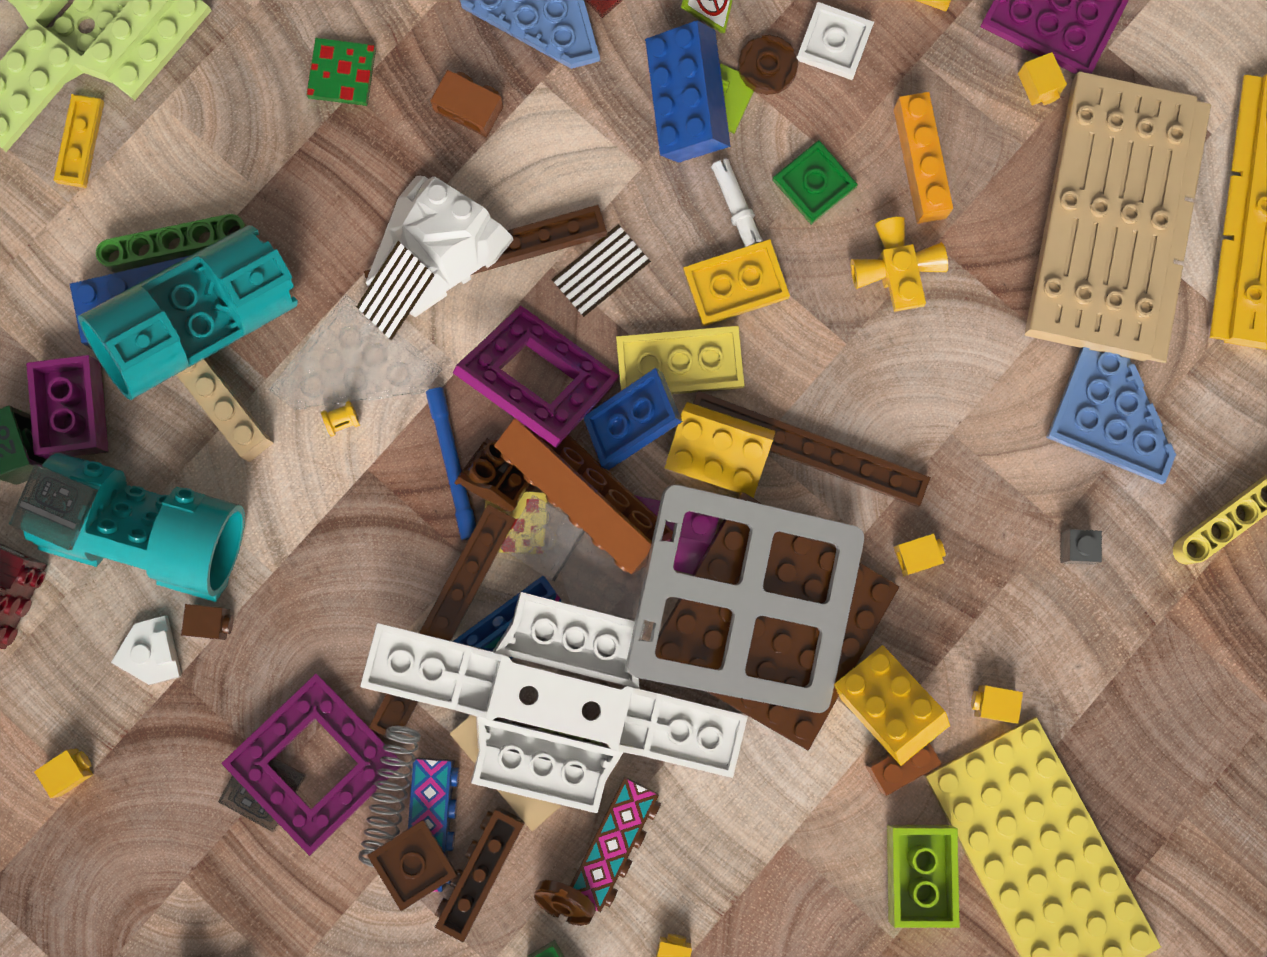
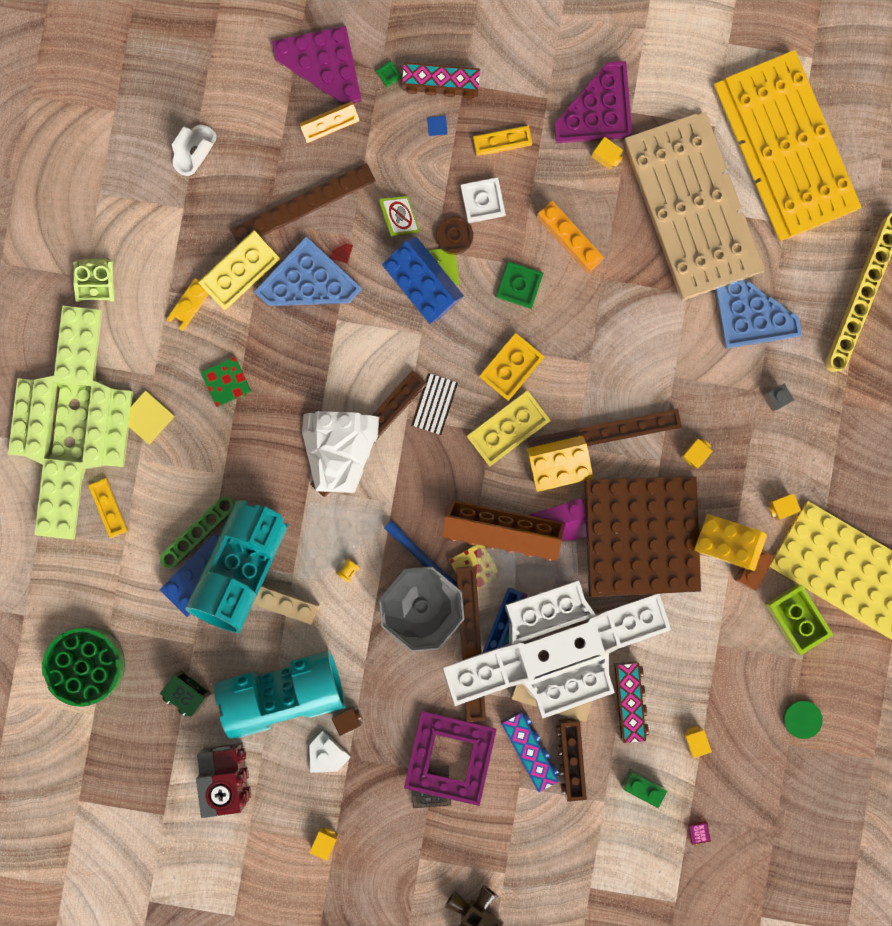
camera: 35 degrees left, 5 degrees up
clear smoke tile [9,464,98,550] -> none
magenta brick [26,355,109,460] -> none
sticker [356,241,435,341] -> none
light grey piece [358,726,421,867] -> none
reddish brown plate [367,819,458,911] -> none
dark orange brick [430,70,503,138] -> none
magenta plate [453,305,619,447] -> none
reddish brown slope [454,438,530,512] -> none
reddish brown tile [534,880,596,926] -> none
blue plate [584,368,683,470] -> none
light grey window [626,485,864,713] -> none
white pin [711,159,763,247] -> none
yellow brick [850,217,948,312] -> none
none -> light yellow tile [128,391,175,445]
none -> dark grey rock [379,566,464,652]

